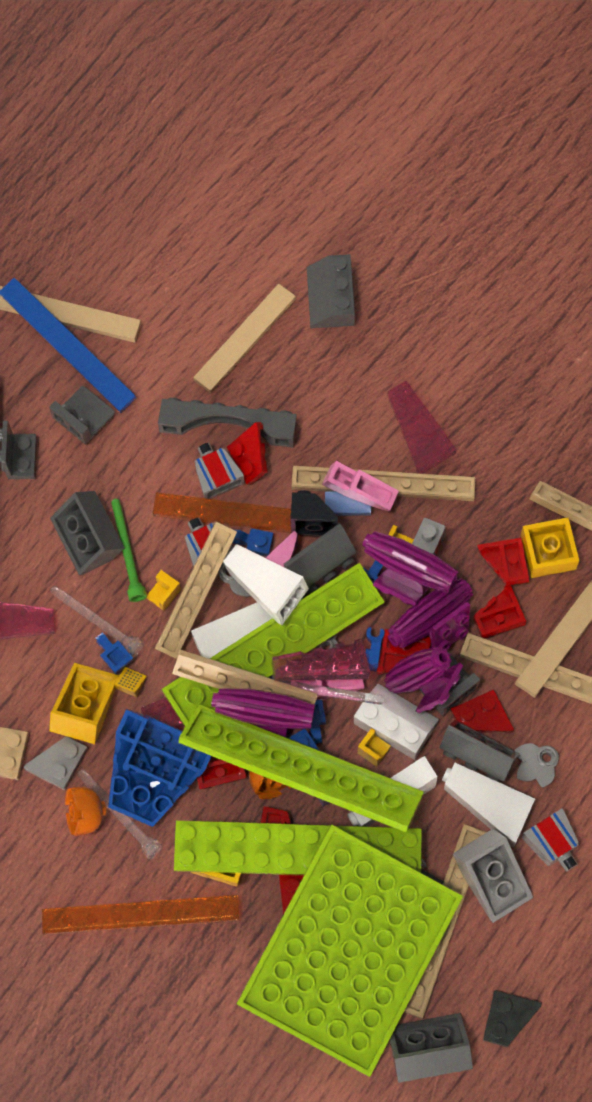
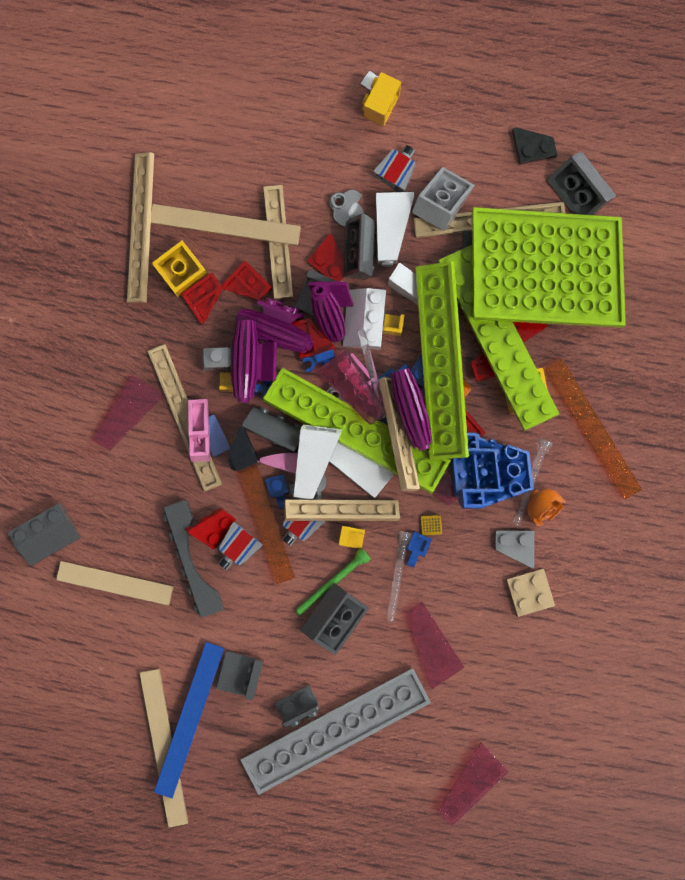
camera: 115 degrees left, 15 degrees up
yellow slope [49,663,119,744] -> none

